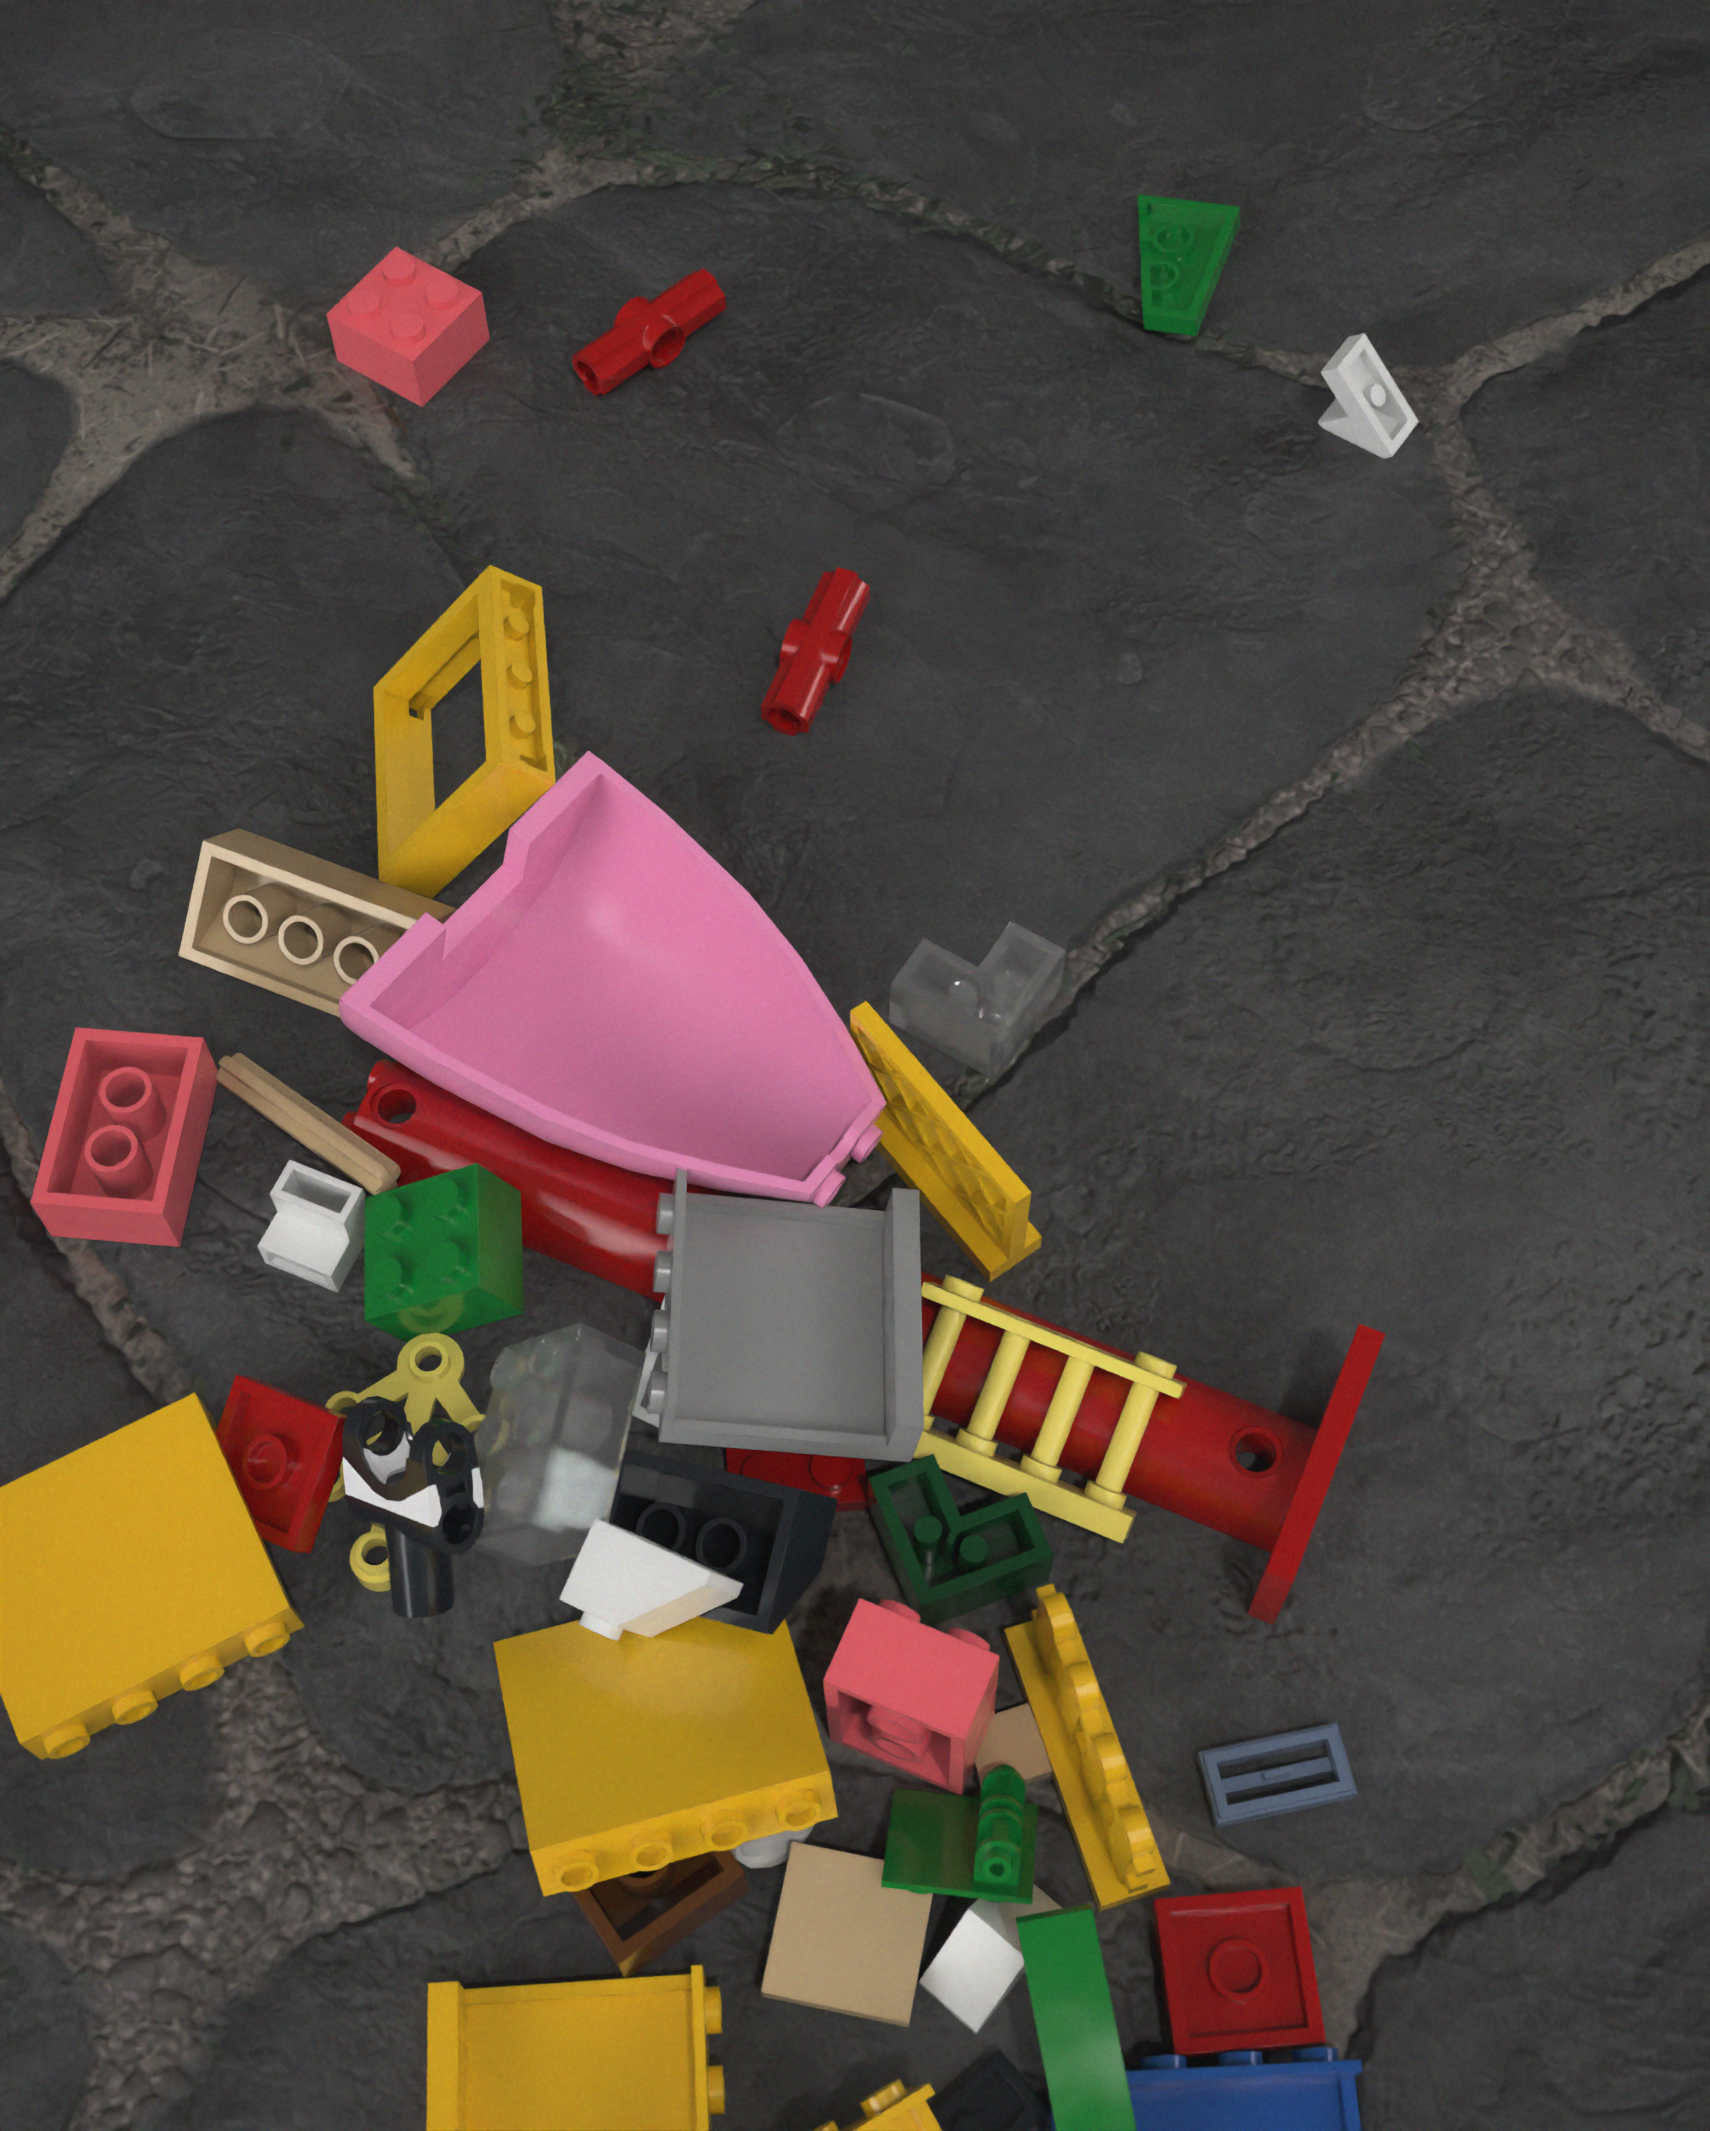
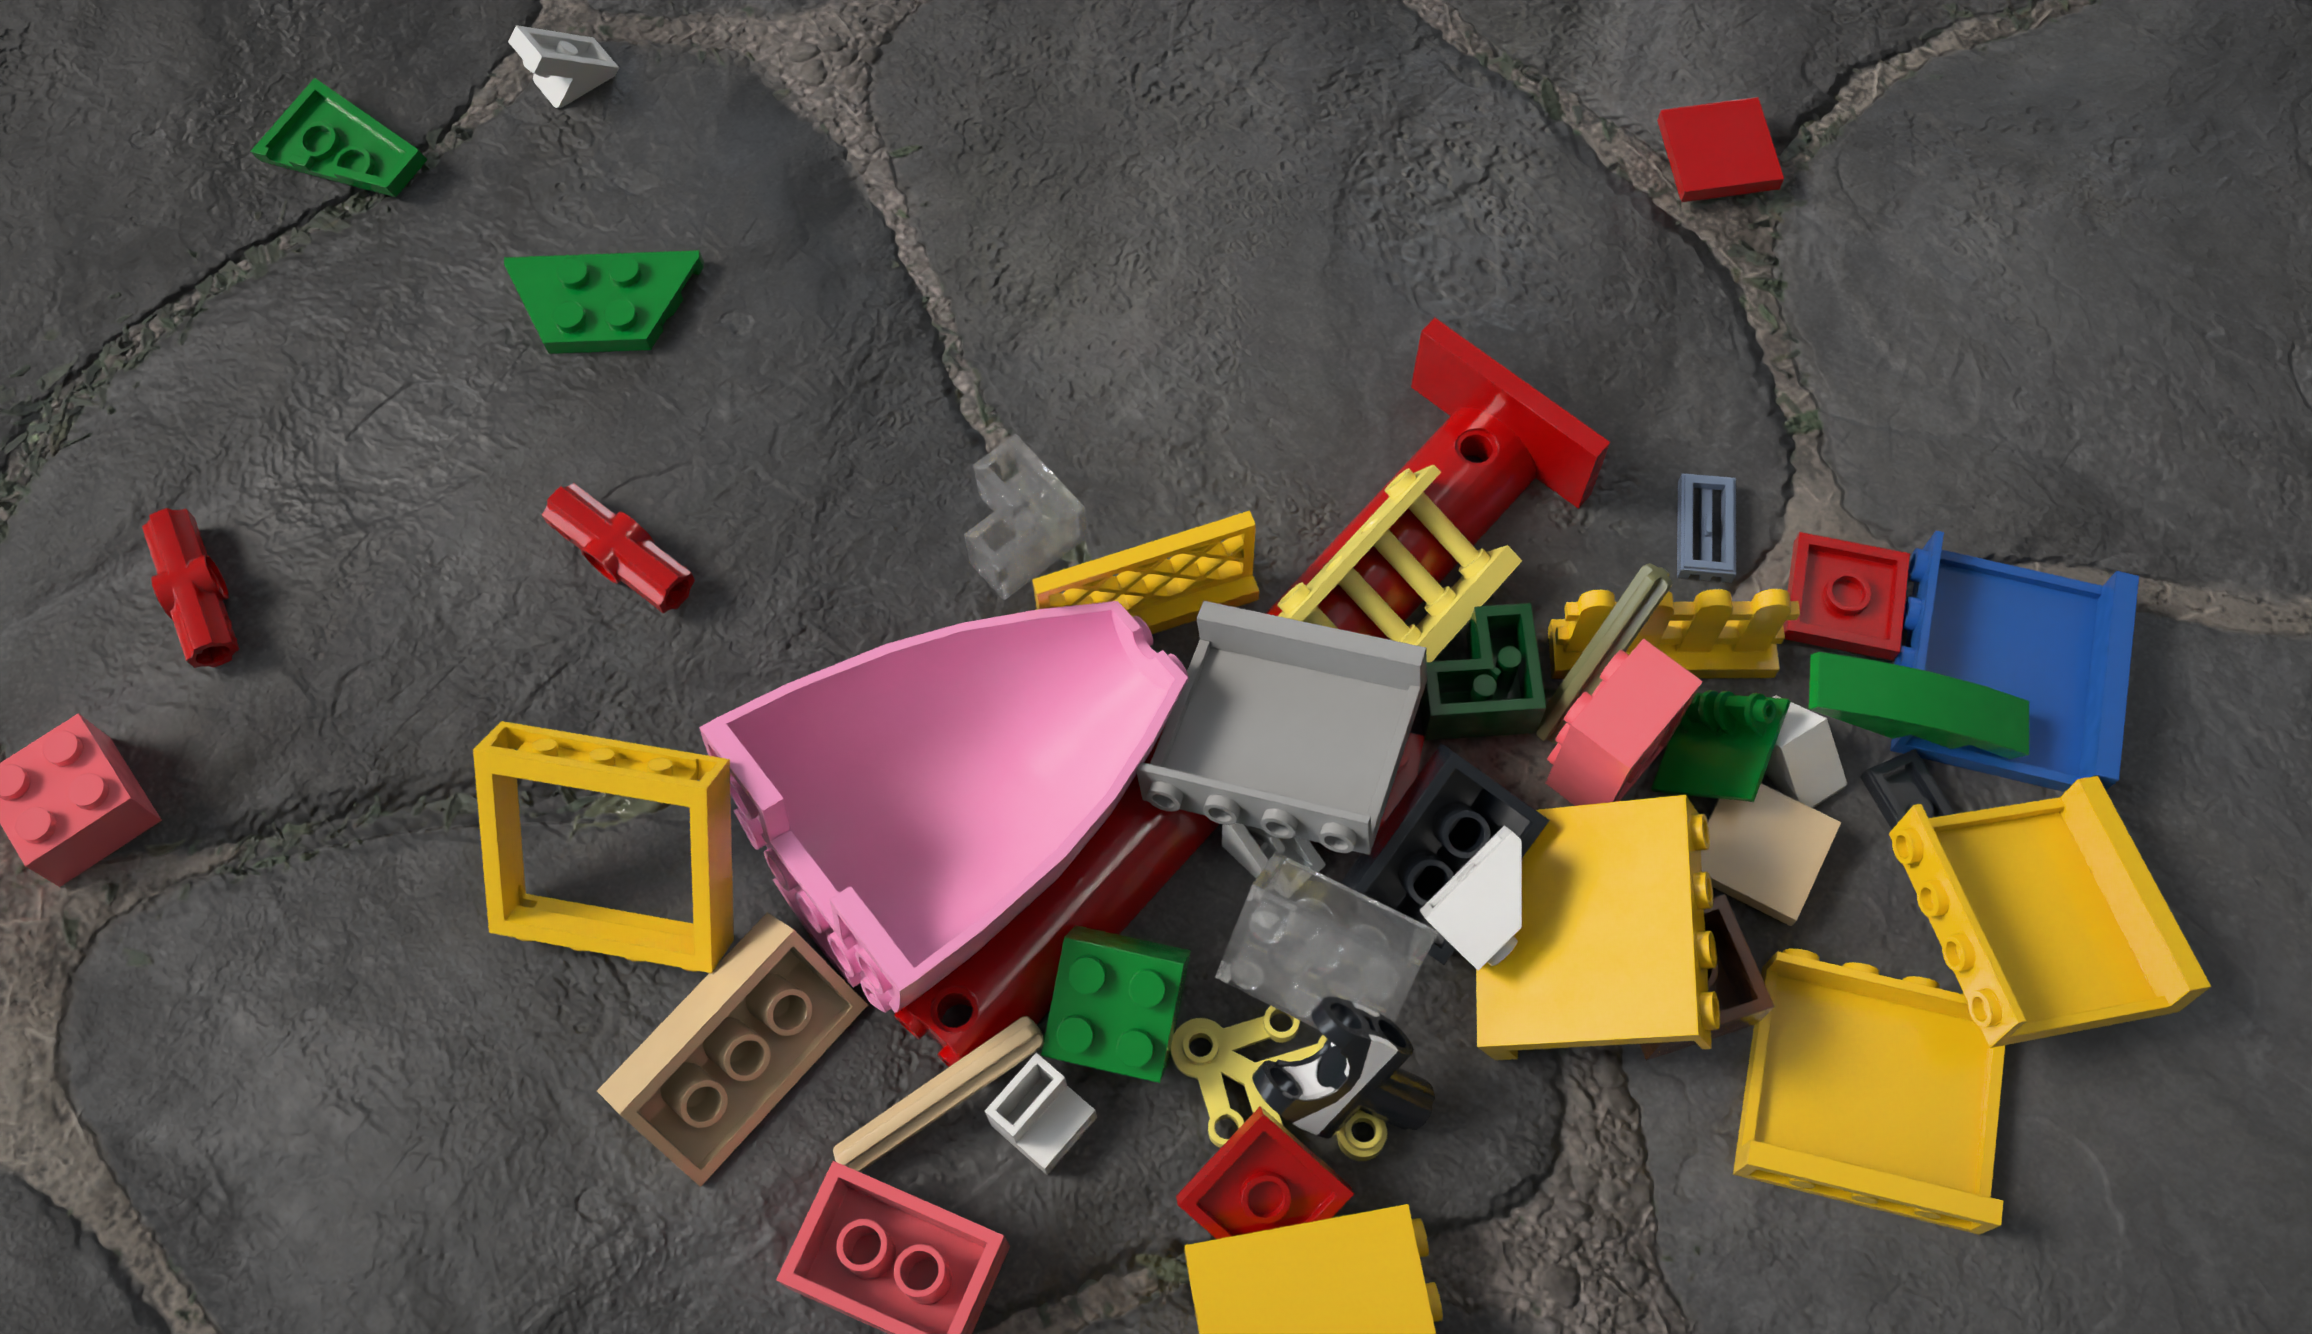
camera: 70 degrees left, 5 degrees up
none -> green wing [504,250,704,354]
none -> olive axle [1537,563,1672,744]

